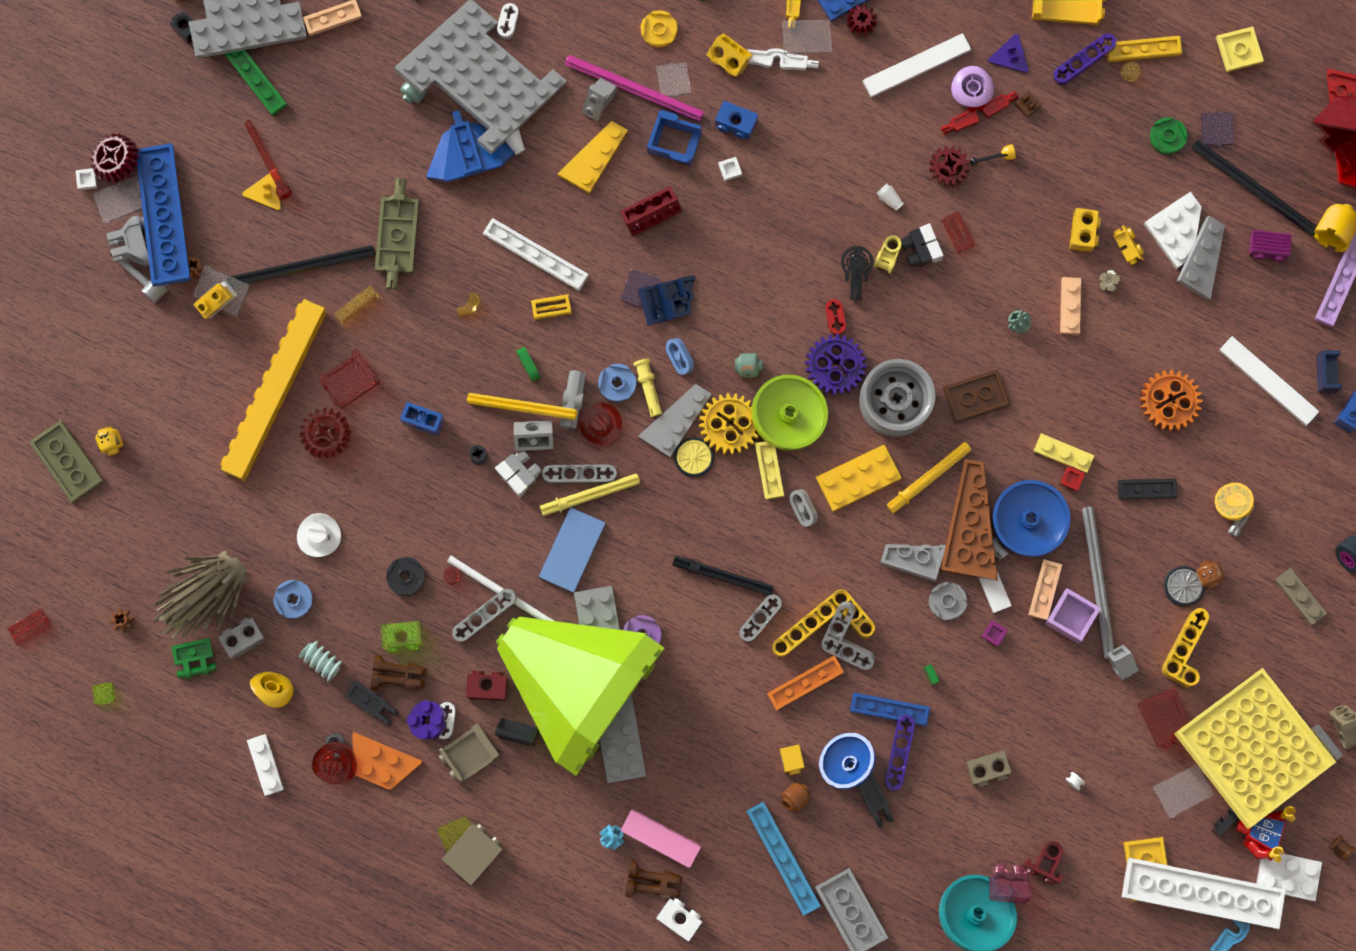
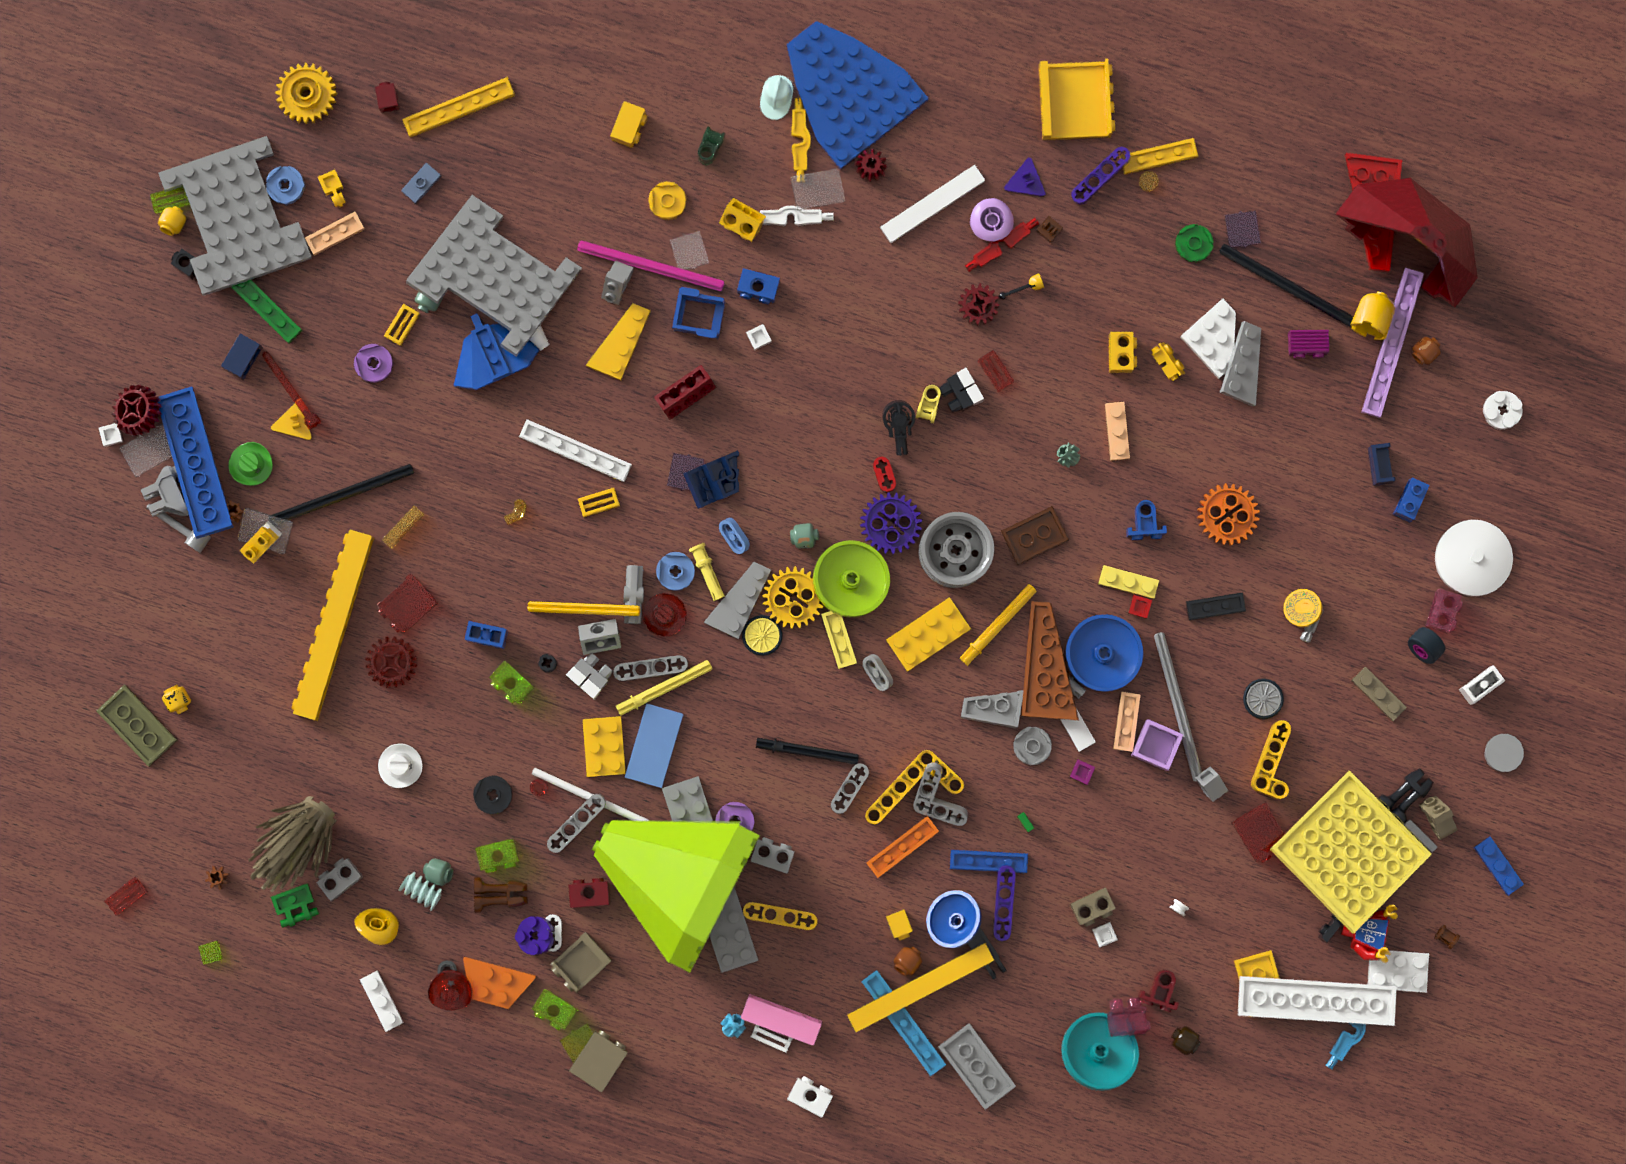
camera: 10 degrees left, 5 degrees up
medium blue plate [273,580,313,619] -> none
black hinge [344,680,399,726] -> none
olive plate [375,178,419,290] -> none
black tile [495,718,539,747] -> none
white beam [497,3,519,39] -> none
green beam [516,347,541,382] -> none
reddish brown piece [625,860,683,899] -> none
white cone [876,183,904,211] -> none
dark tan plant [1099,269,1122,292] -> none
clear piece [1152,764,1214,818] -> none
dark orange head [1196,559,1225,589] -> none
light yellow plate [1216,27,1264,72] -> none
white tile [1219,336,1319,427] -> none
none -> dark blue panel [221,333,263,380]
none -> bright green hat [229,442,273,486]
none -> medium lavender plate [354,344,393,383]
none -> yellow tile [384,304,420,346]
none -> sand green head [423,858,453,886]
none -> clear neon green brick [489,661,535,704]
none -> clear neon green brick [532,989,578,1031]
none -> yellow plate [583,716,626,777]
none -> yellow beam [743,902,817,930]
none -> light grey brick [751,837,795,874]
none -> white tile [751,1025,793,1053]
none -> yellow tile [847,943,994,1032]
none -> white tile [1092,922,1117,947]
none -> blue pin [1126,500,1167,540]
none -> dark brown head [1171,1026,1201,1055]
none -> black piece [1378,768,1434,824]

